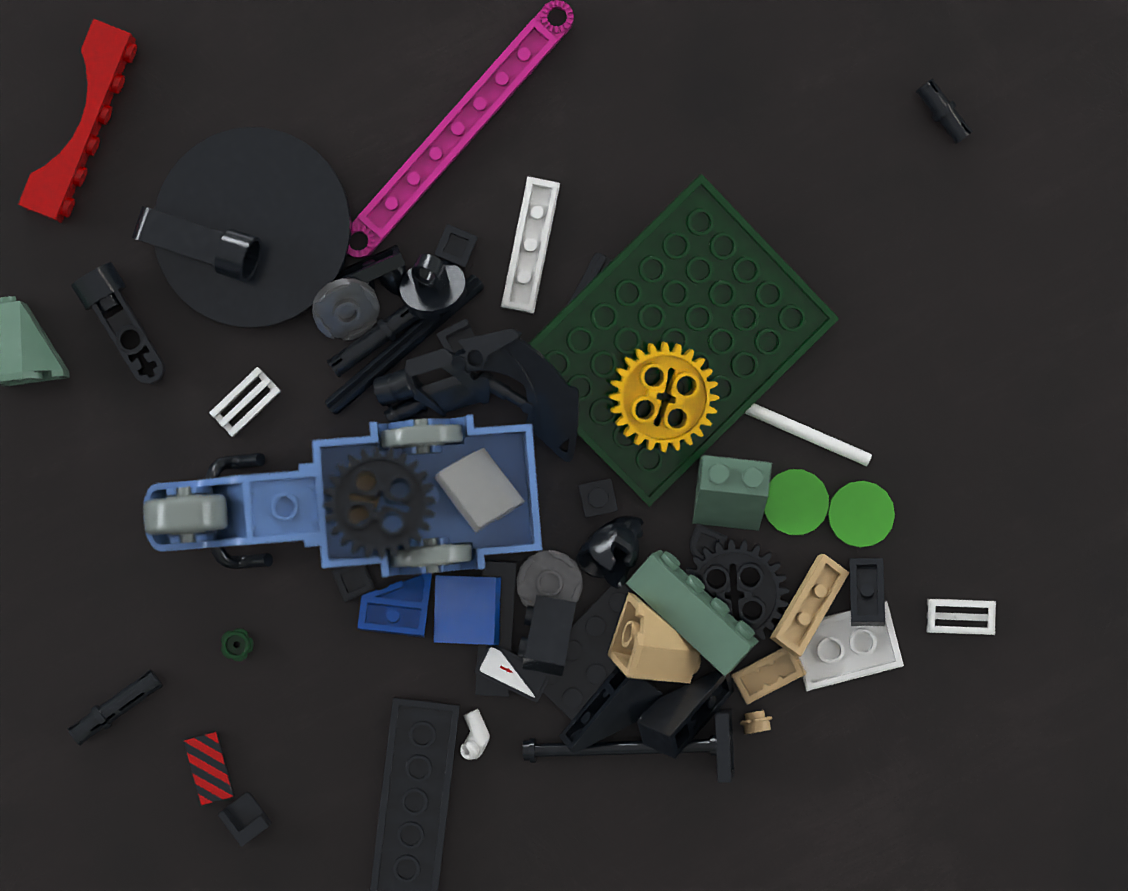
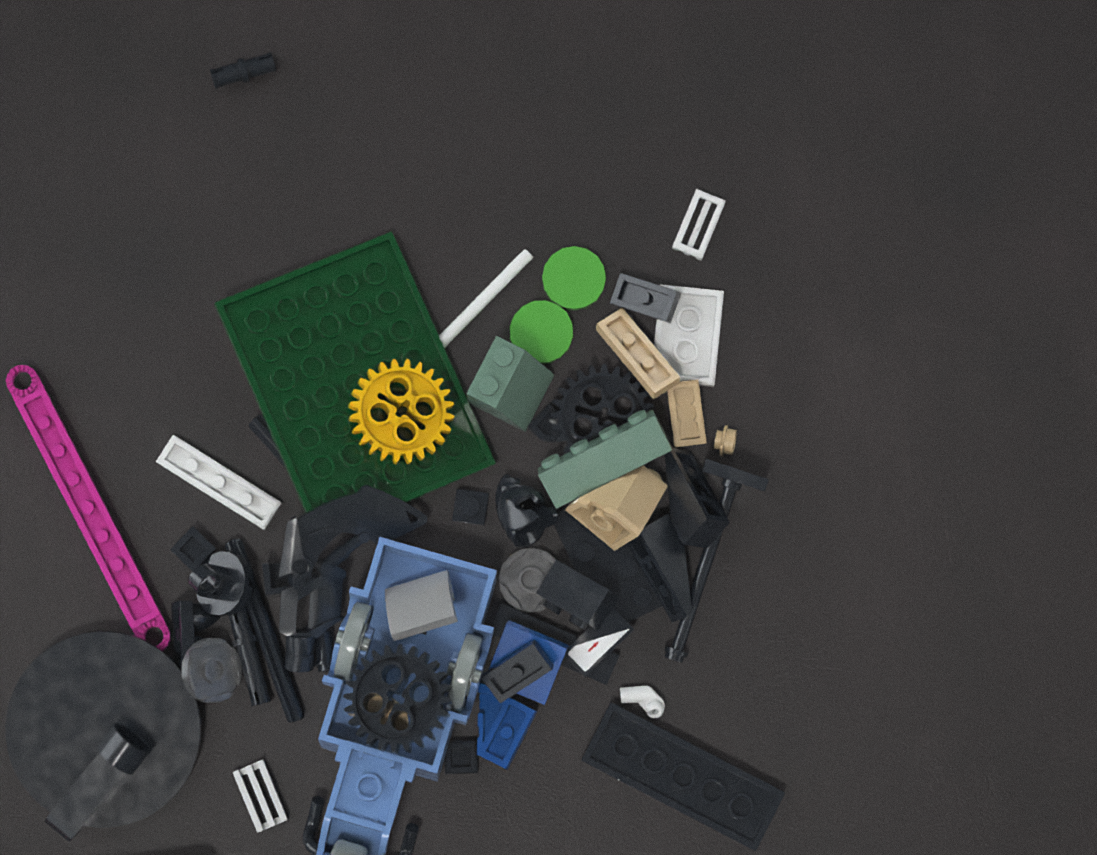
camera: 70 degrees left, 5 degrees down
none -> black plate [481,640,554,703]

